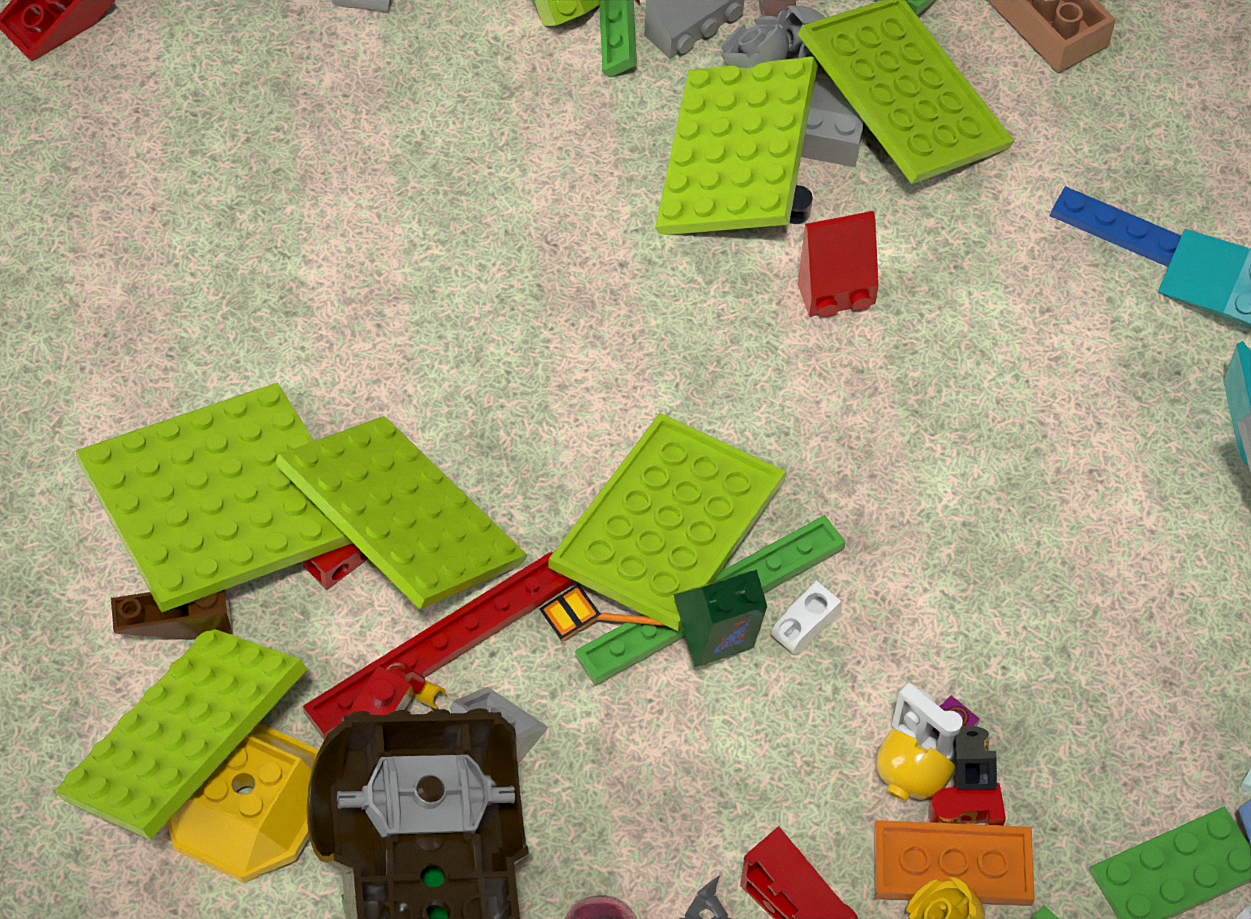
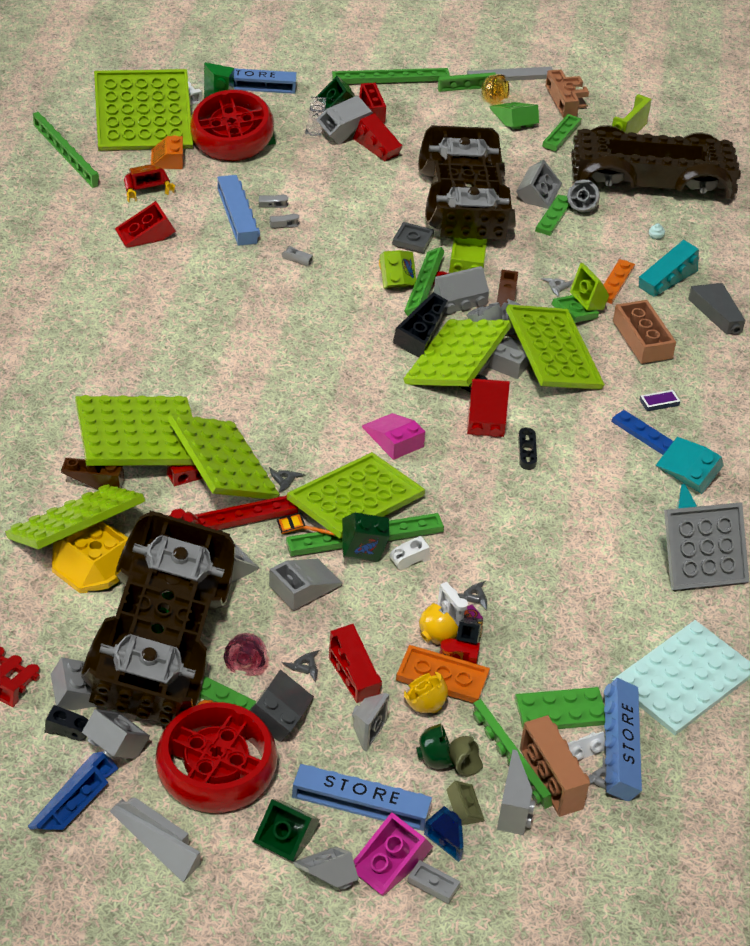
camera: 15 degrees right, 15 degrees down
none -> dark grey piece [269,467,305,492]
none -> light grey slope [269,559,343,611]
none -> dark pink slope [362,413,426,460]
none -> black wedge [393,292,448,357]
none -> dark grey piece [458,581,487,610]
none -> black beam [518,427,537,470]
none -> tile [639,390,680,412]

